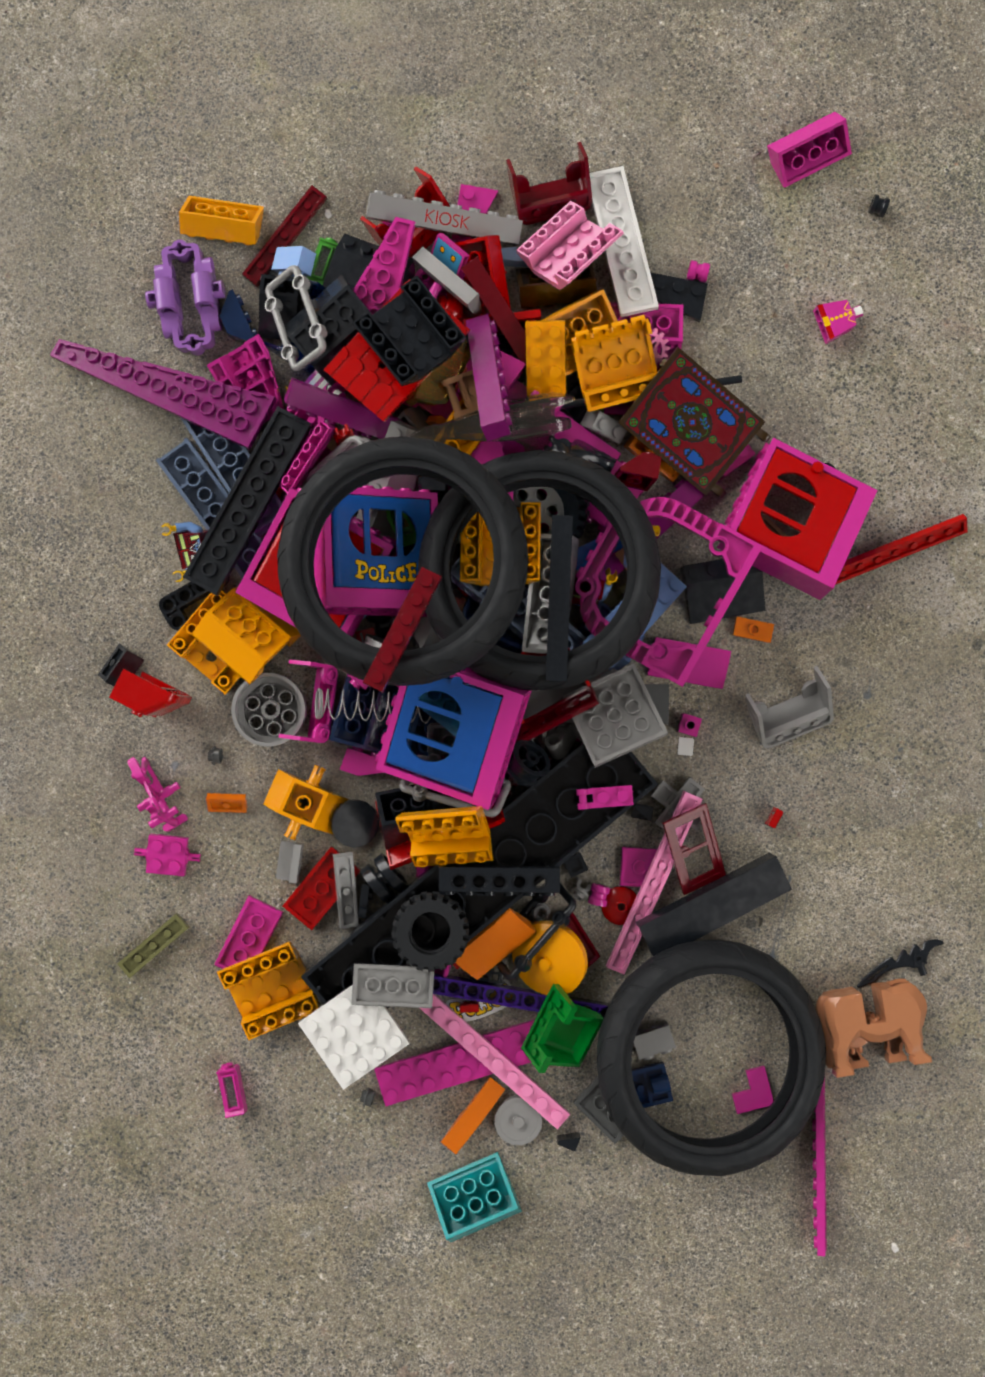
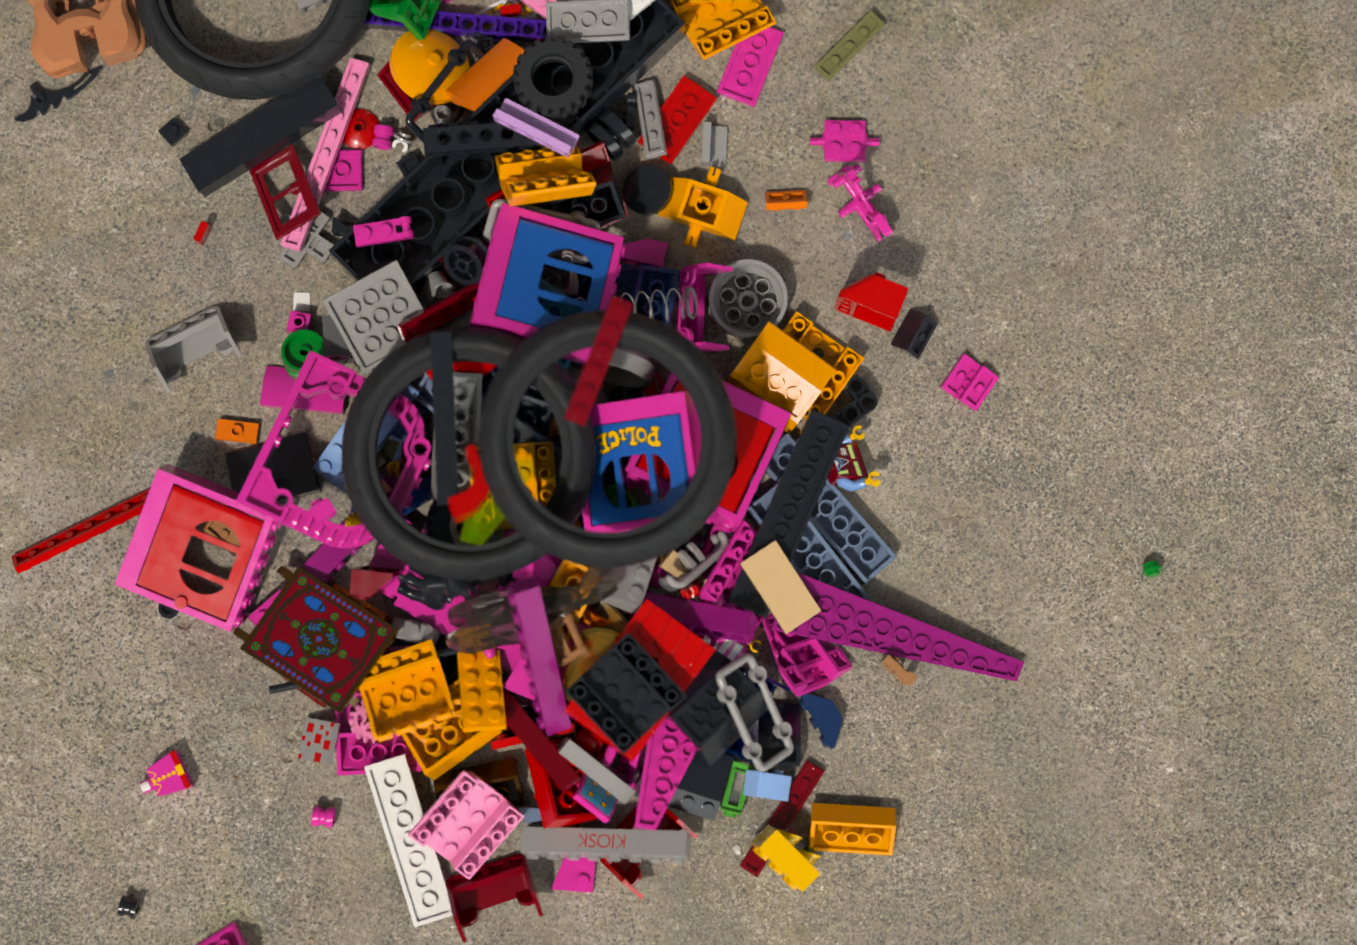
camera: 175 degrees right, 5 degrees down
medium lavender piece [145,240,226,356] -> none
dark grey plate [208,746,223,765] -> none
black wing [650,272,708,323] -> none
none -> black plate [158,118,188,148]
none -> green wheel [281,330,324,380]
none -> light grey tile [298,717,340,765]
none -> dark pink plate [309,497,336,526]
none -> red arch [448,444,490,523]
none -> clear neon green wing [460,502,505,546]
none -> lavender panel [493,98,579,158]
none -> tan tile [740,540,821,634]
none -> yellow piece [750,825,821,892]
none -> medium nougat plate [880,655,916,686]
none -> dark pink slope [940,354,999,411]

